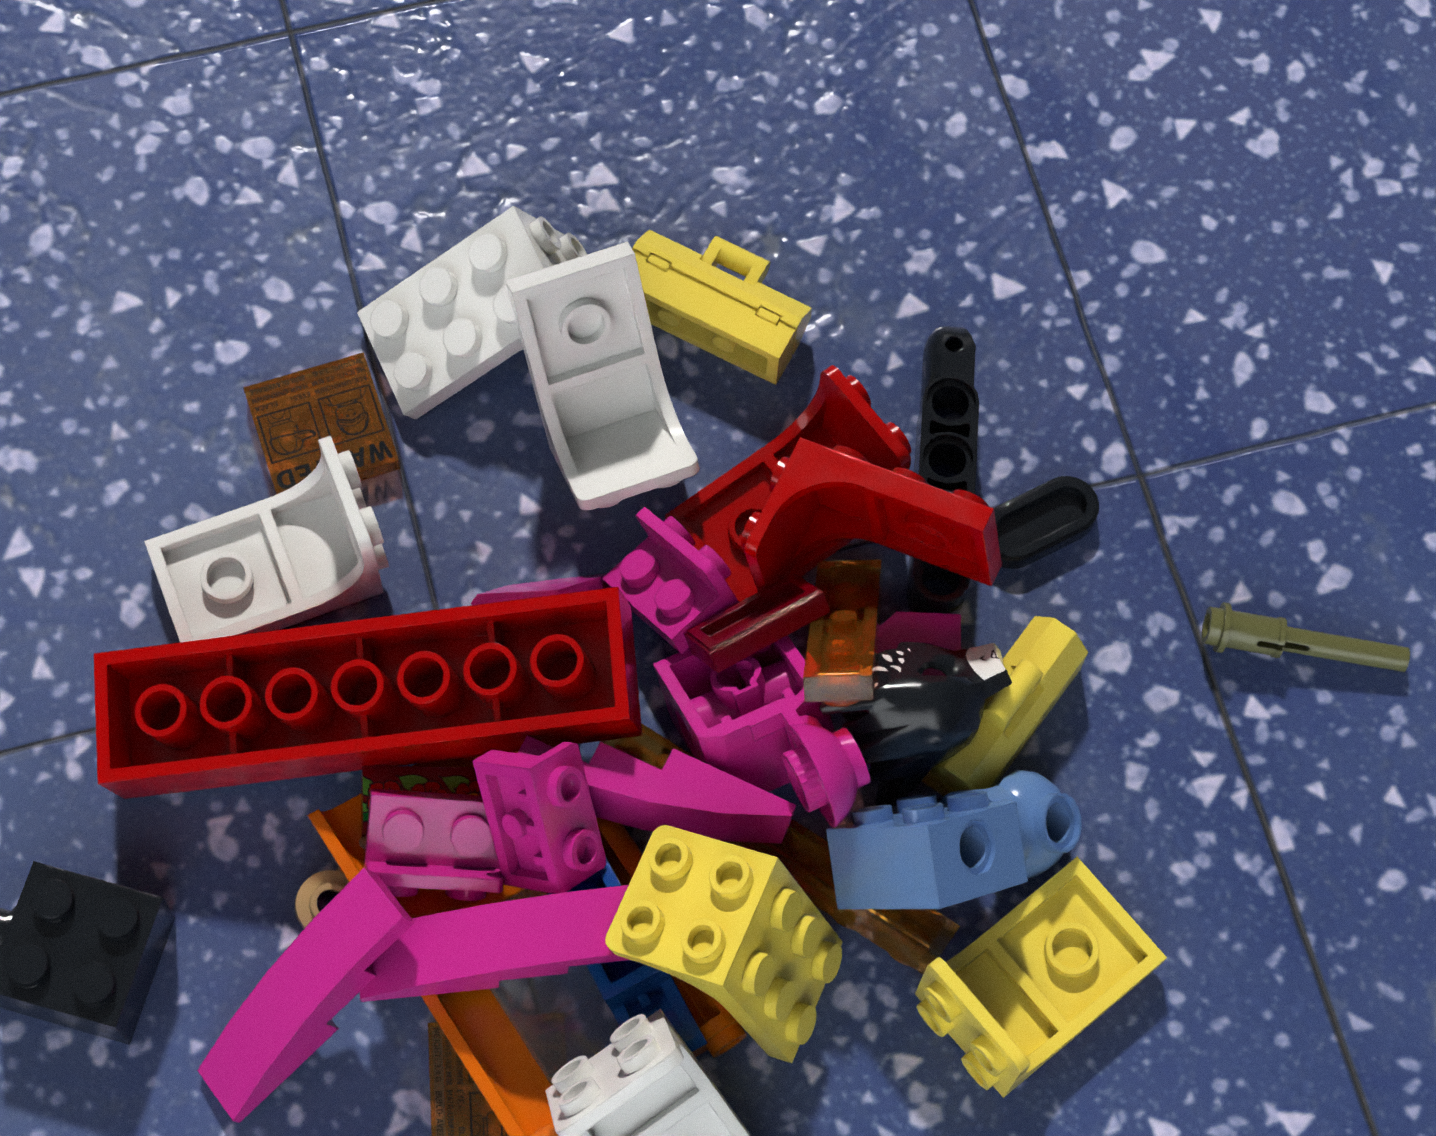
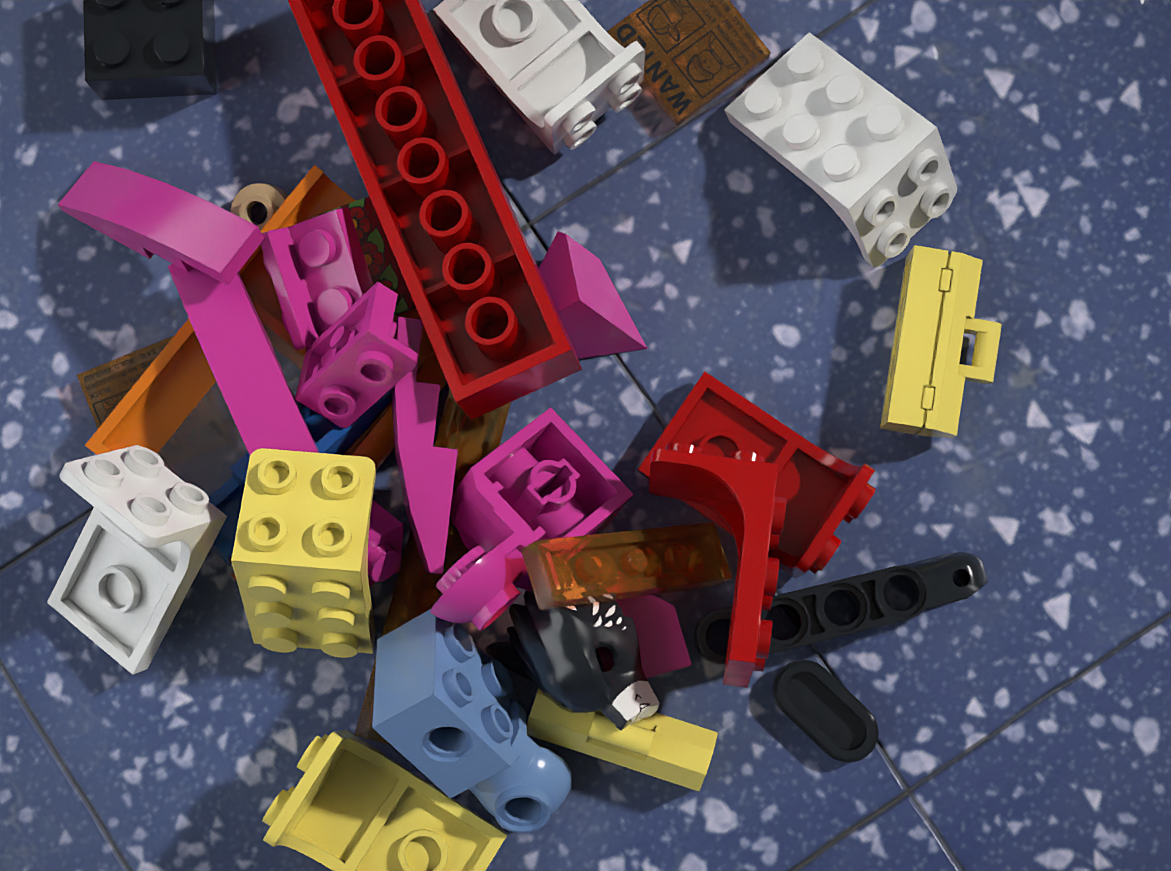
camera: 80 degrees right, 15 degrees up
white bracket [505,242,700,510] -> none
dark pink bracket [601,507,739,654] -> none
dark red tile [684,574,831,673] -> none

